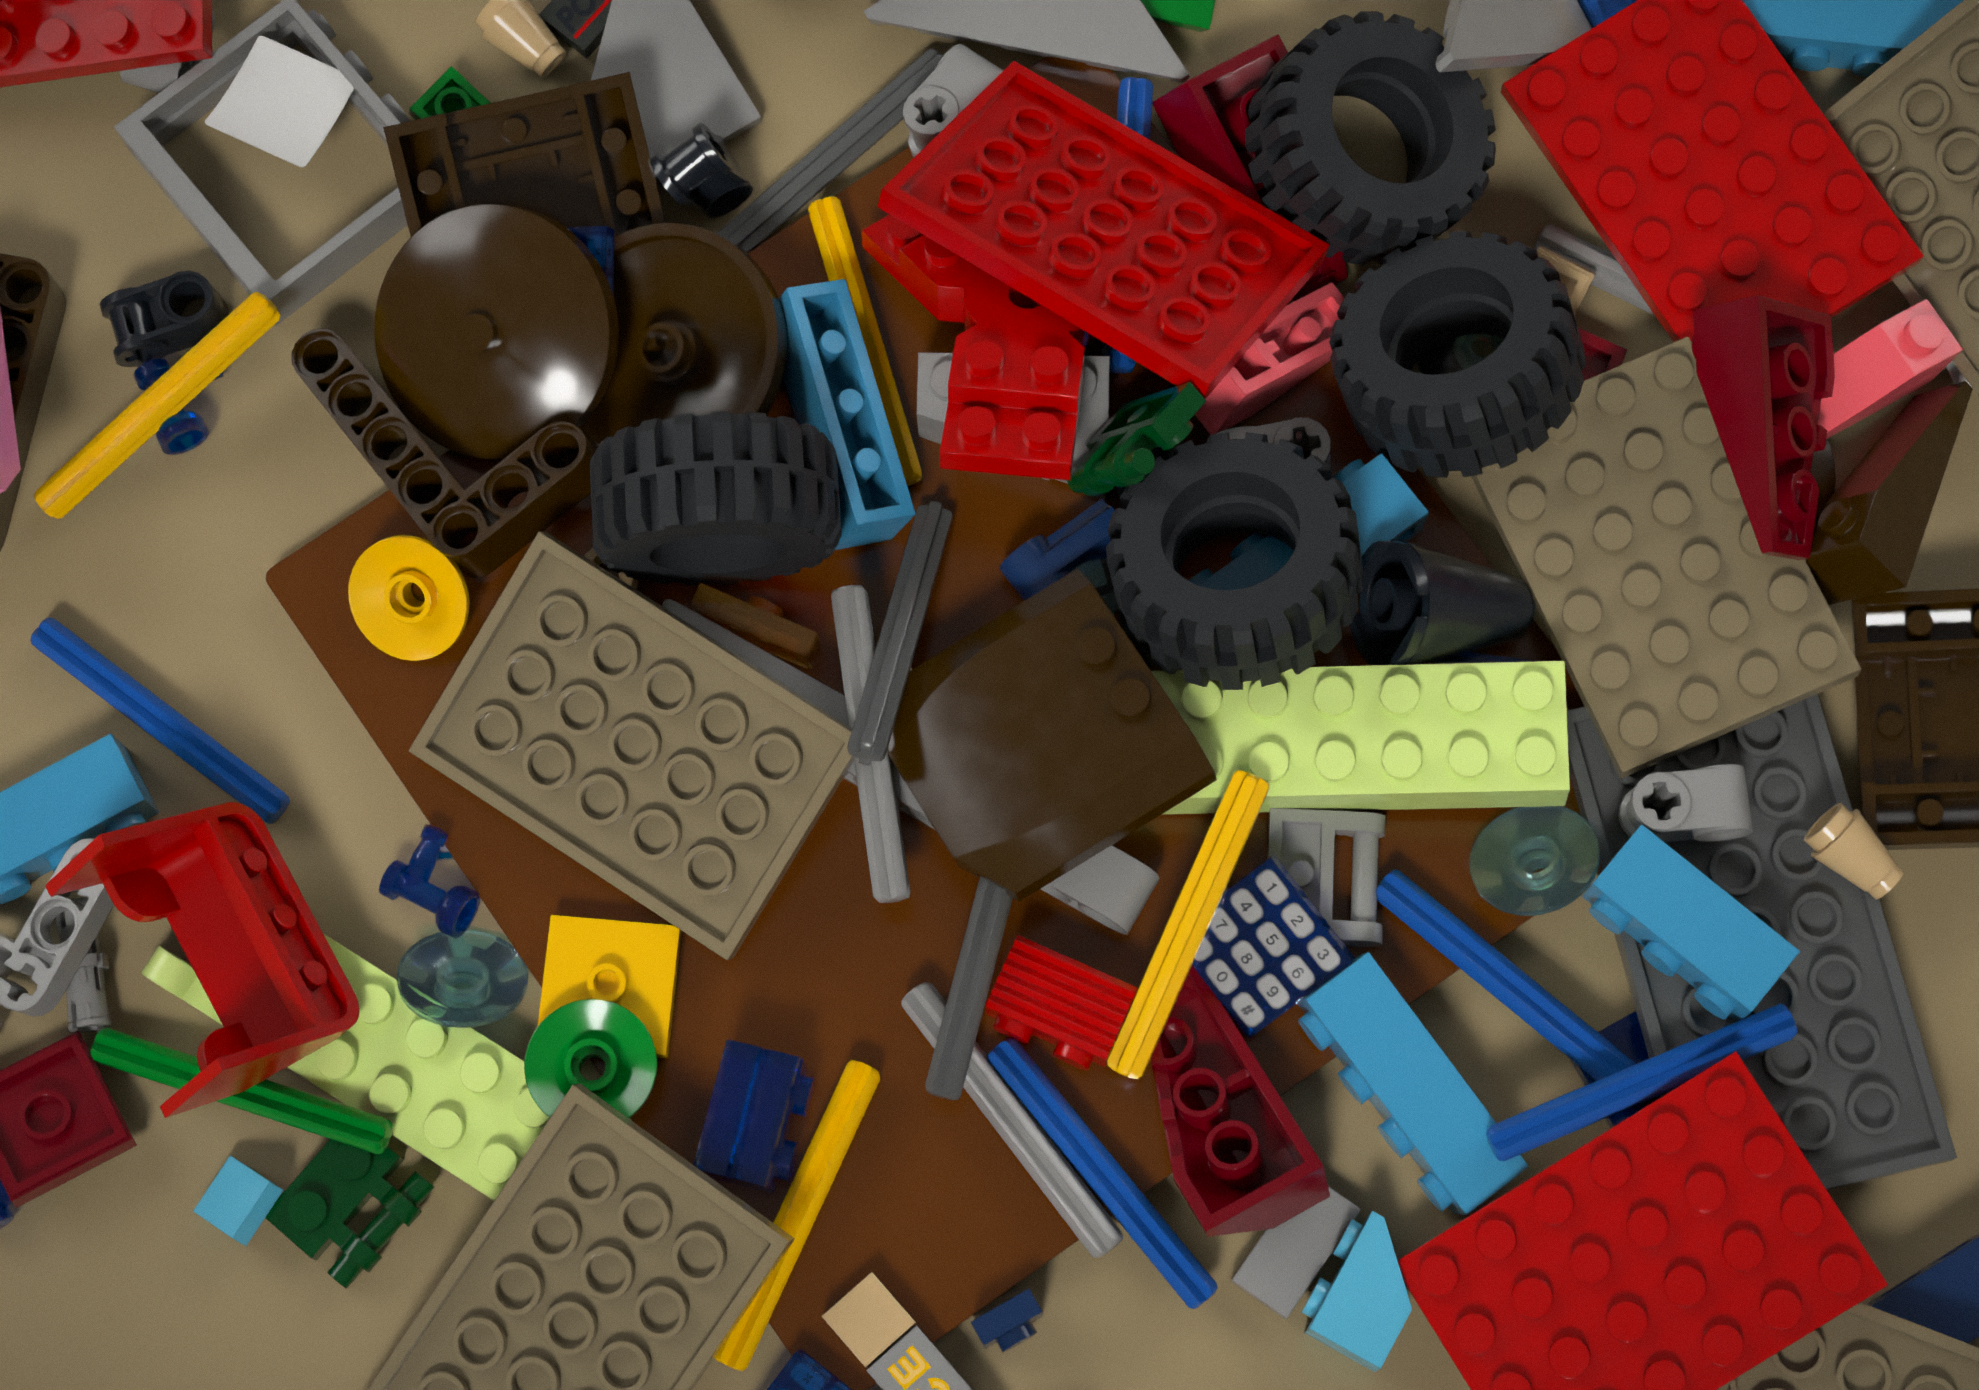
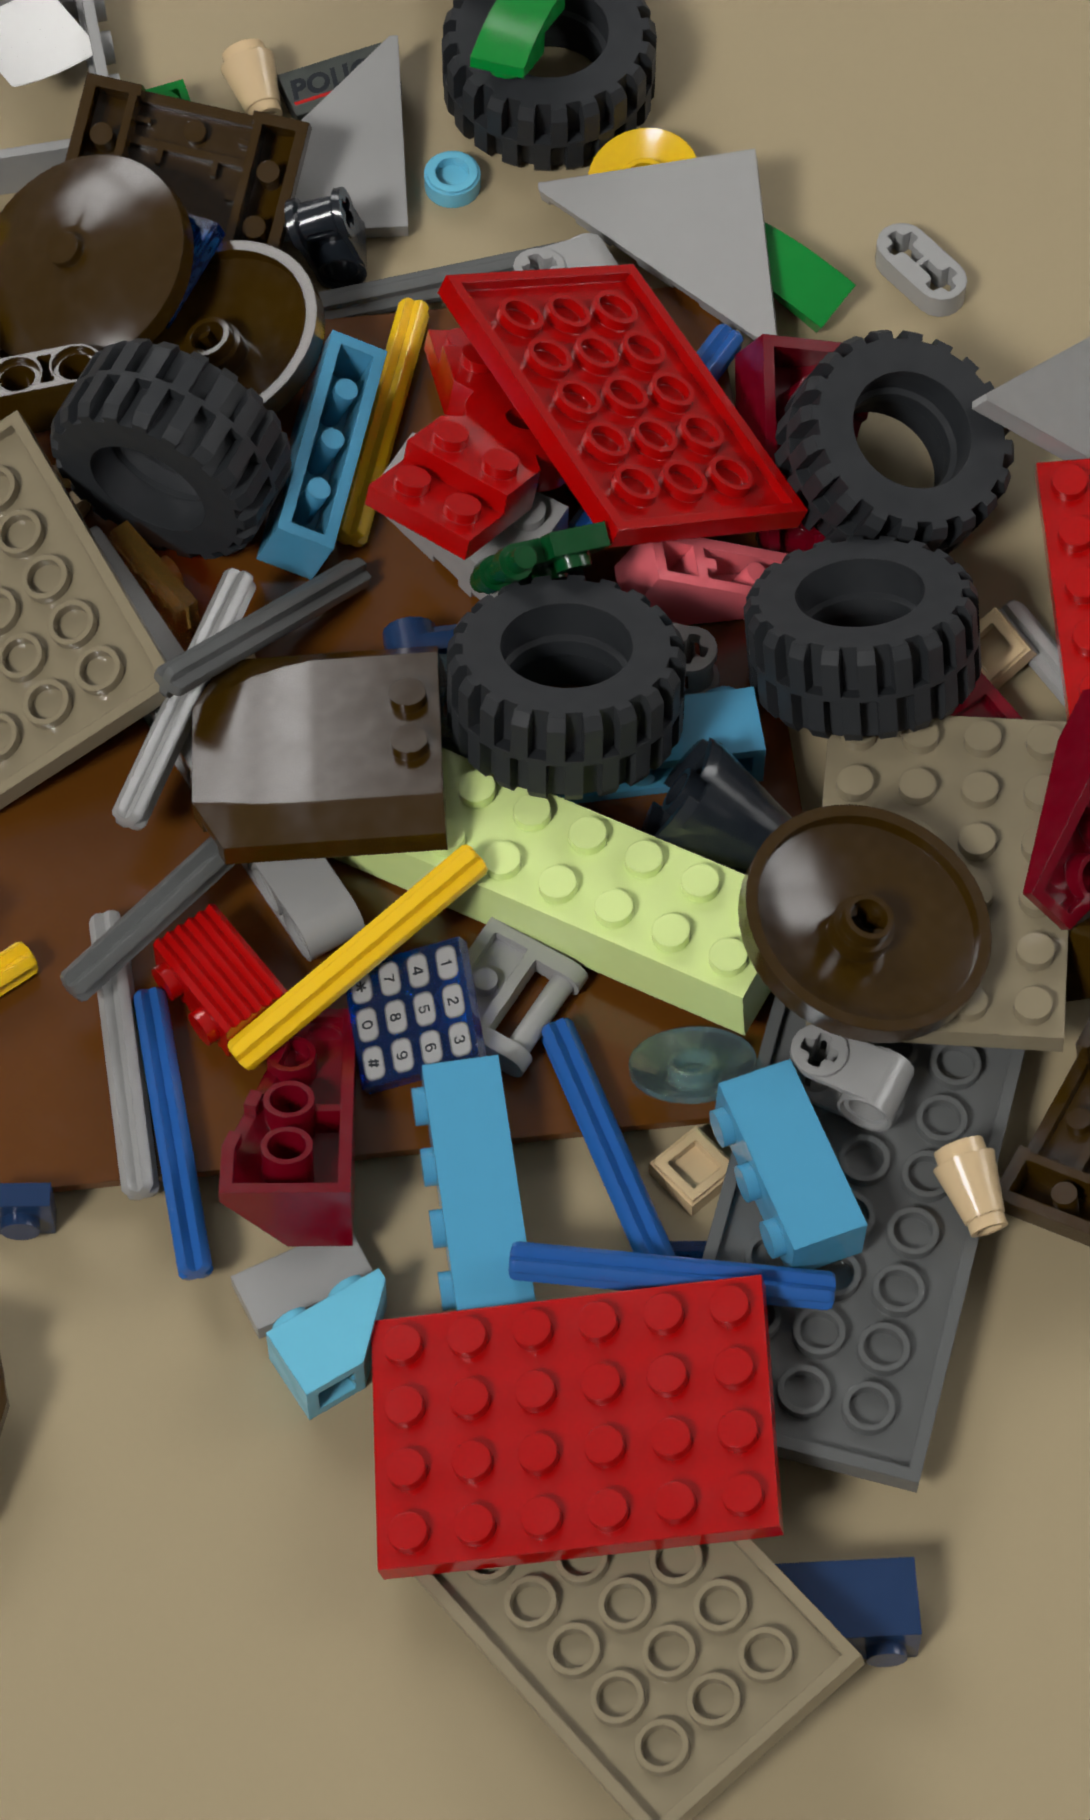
camera: 25 degrees right, 15 degrees down
none -> medium azure tile [424,151,481,208]
none -> tan tile [649,1125,730,1216]
none -> dark brown dish [738,804,992,1043]

